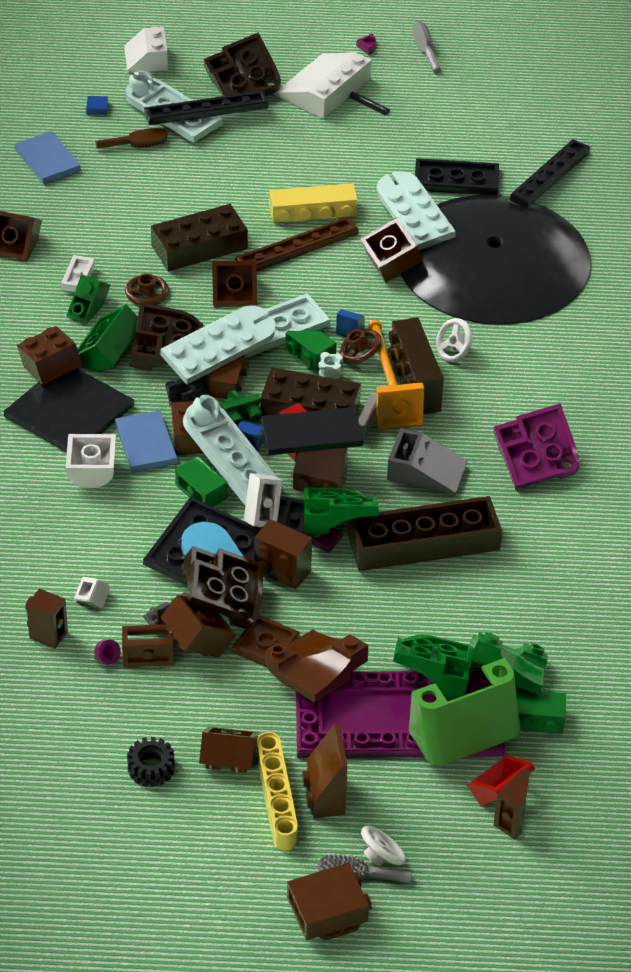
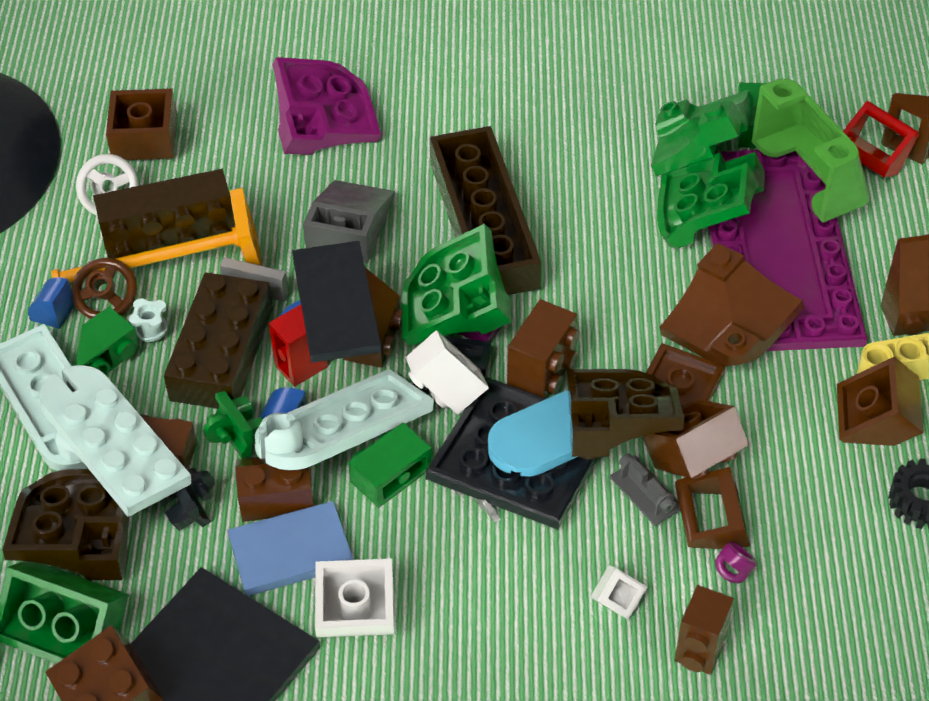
camera: 90 degrees left, 5 degrees up
none -> reddish brown brick [106,88,178,160]

